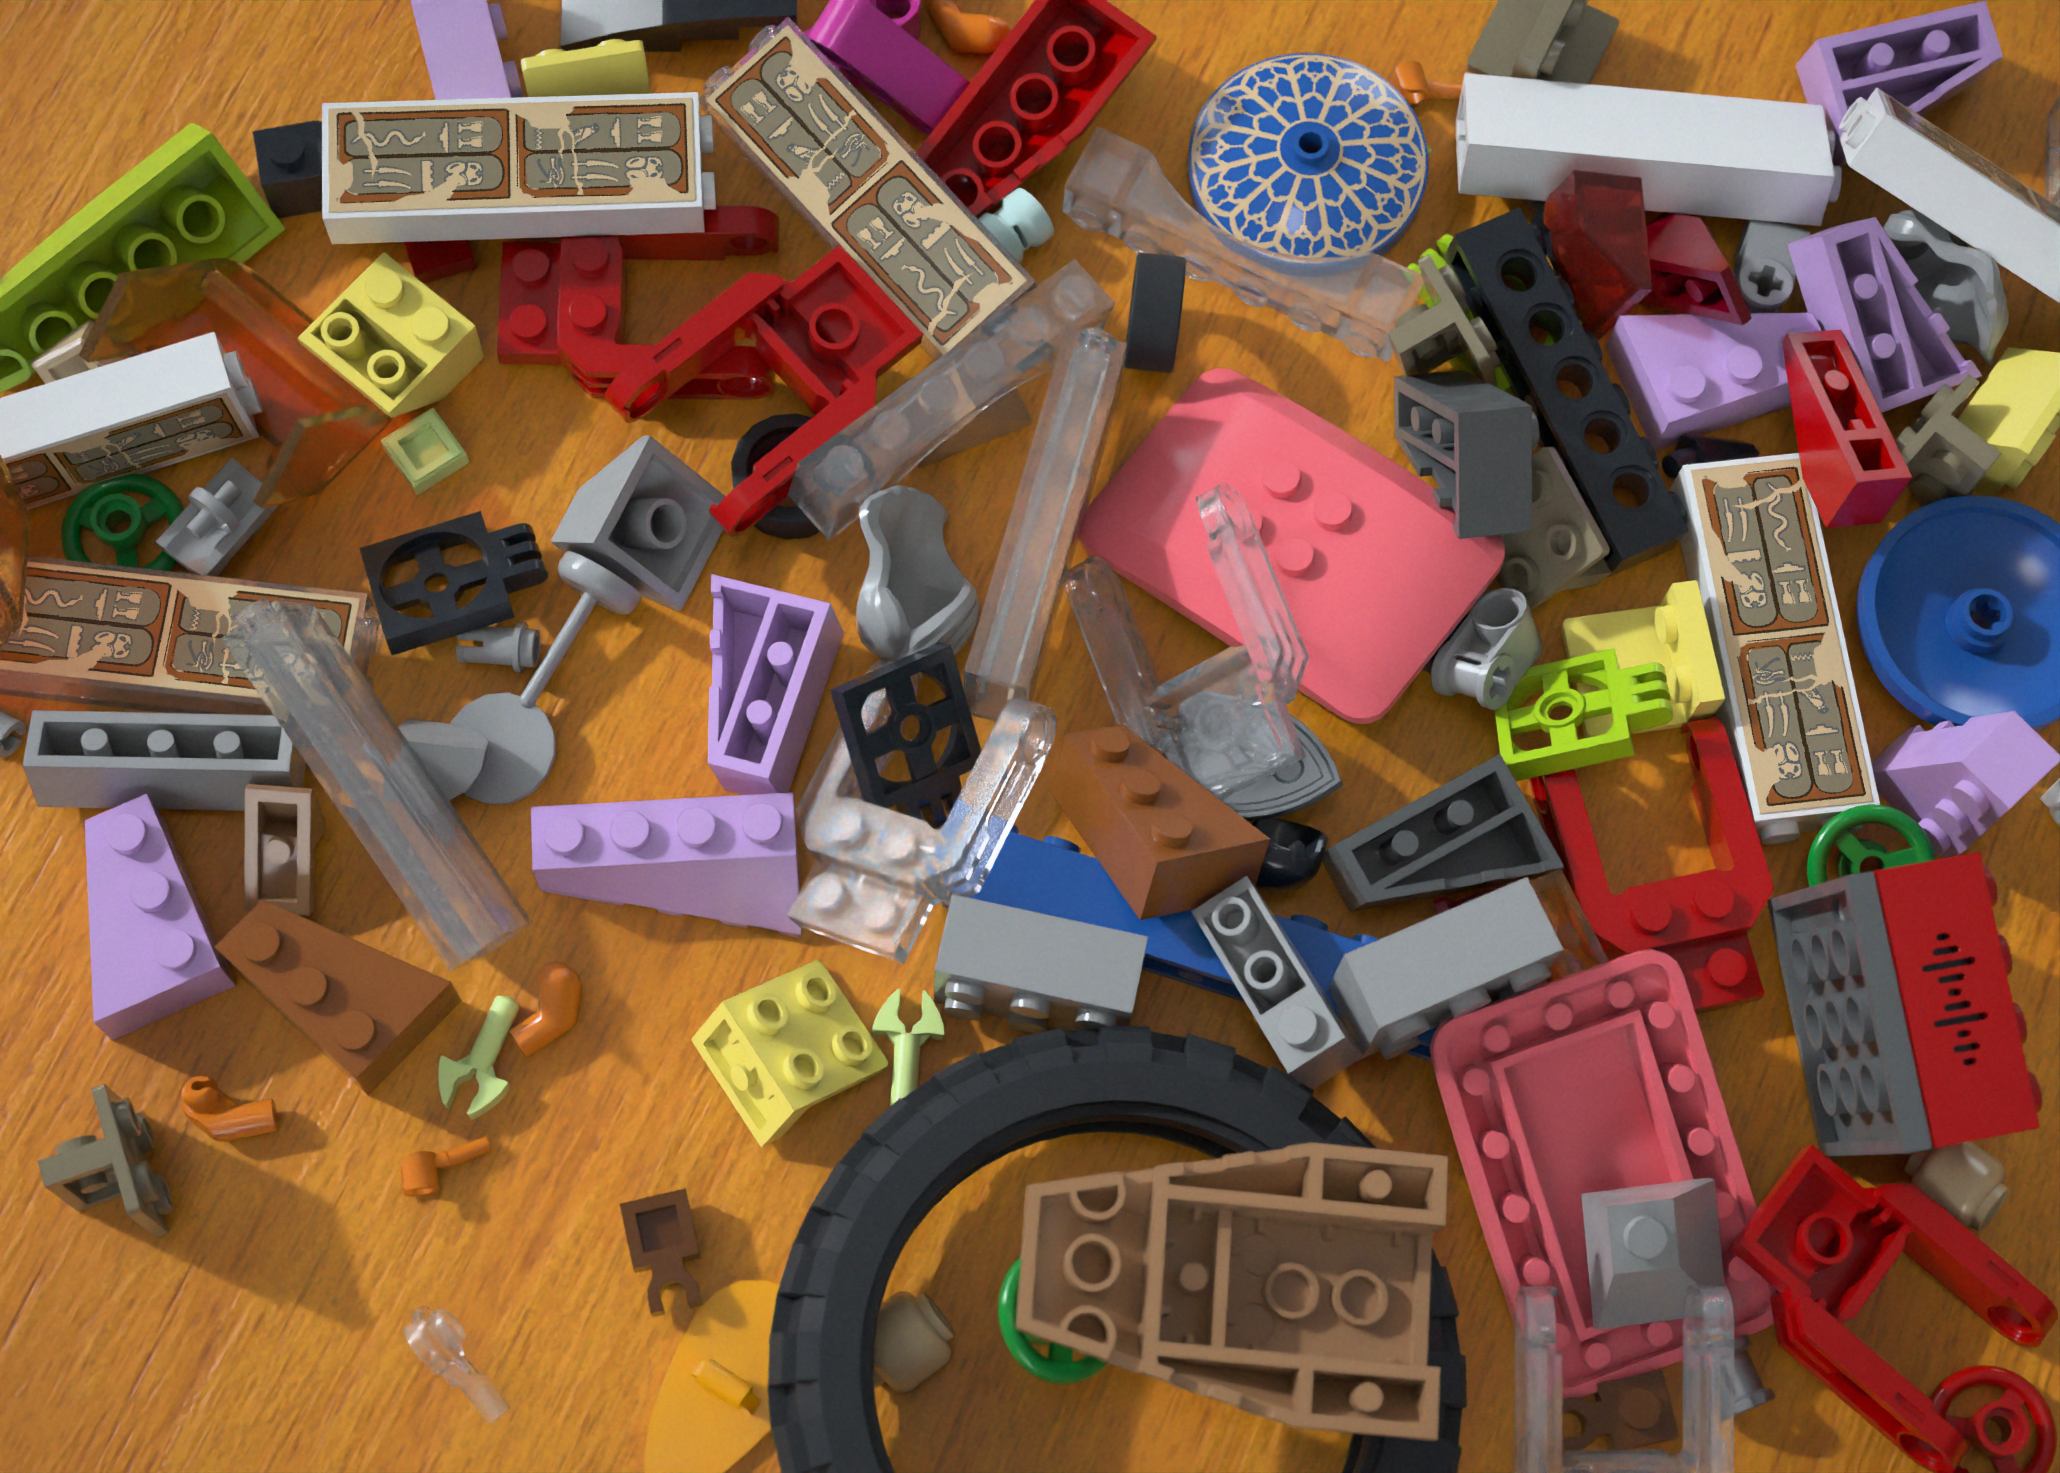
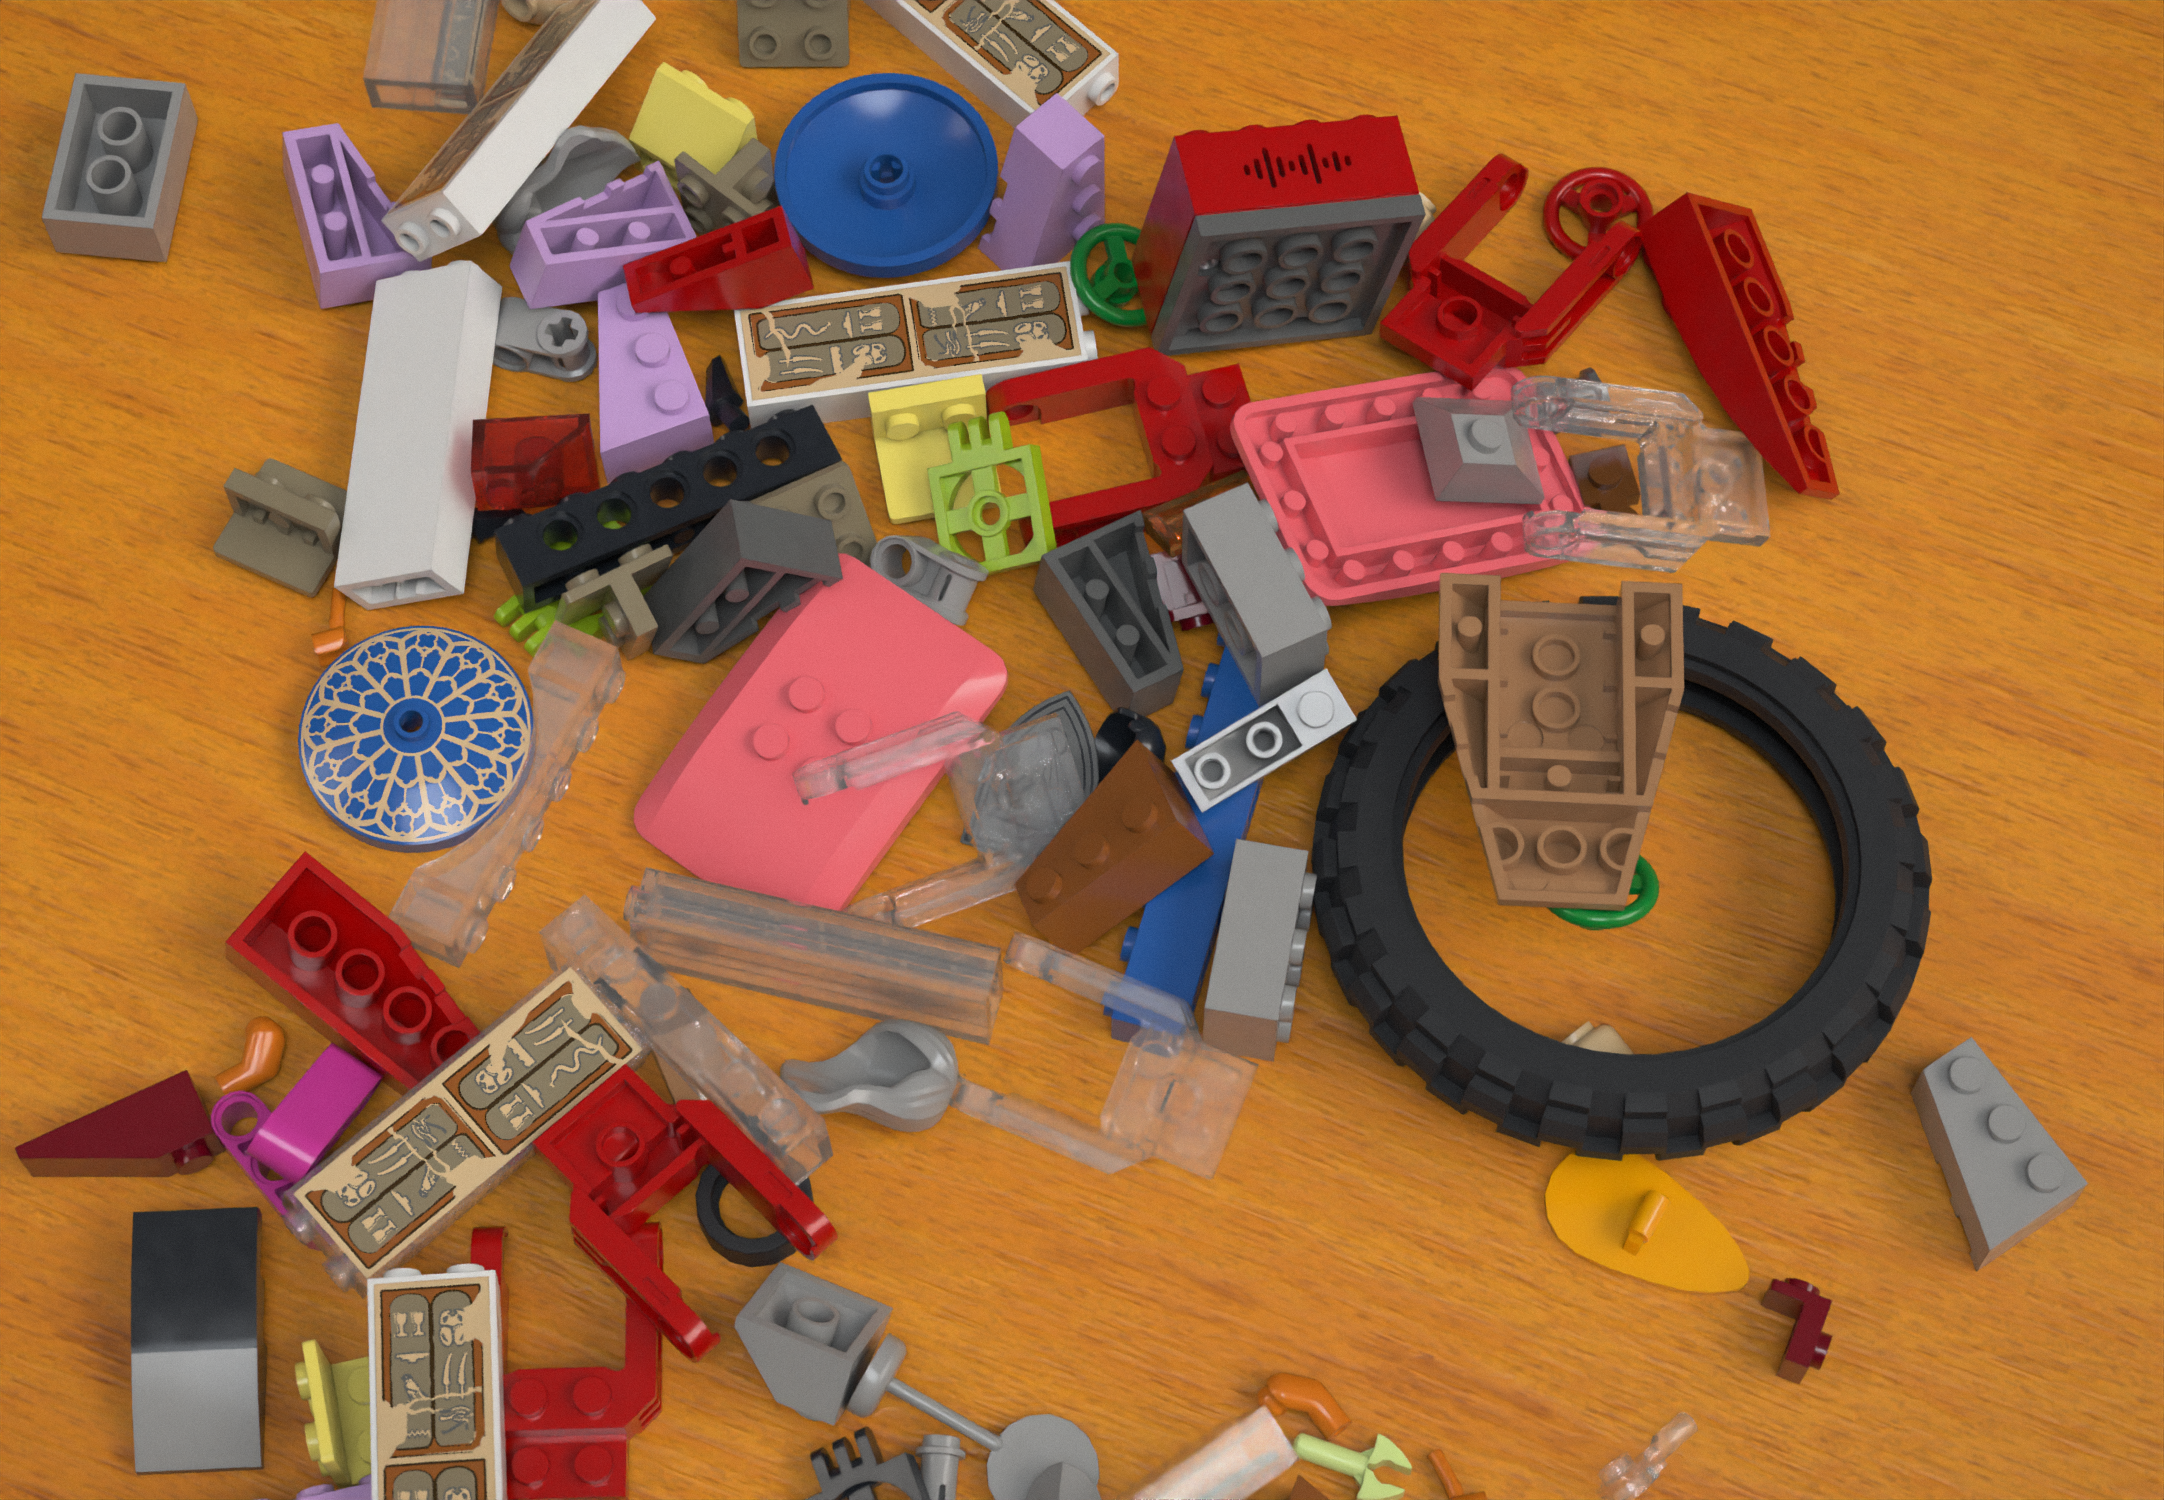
camera: 85 degrees left, 5 degrees down
lavender wedge [531,792,802,938] -> none
reddish brown plate [620,1188,703,1317] -> none
light yellow bracket [691,960,888,1148] -> none
lavender wedge [708,574,844,795] -> none
black piece [830,643,985,840] -> none
yellowish green bar [872,989,945,1106] -> none
light aqua wheel [973,187,1054,267] -> none
black tyre [1124,252,1186,373] -> none
dark red slope [1611,212,1752,325] -> none

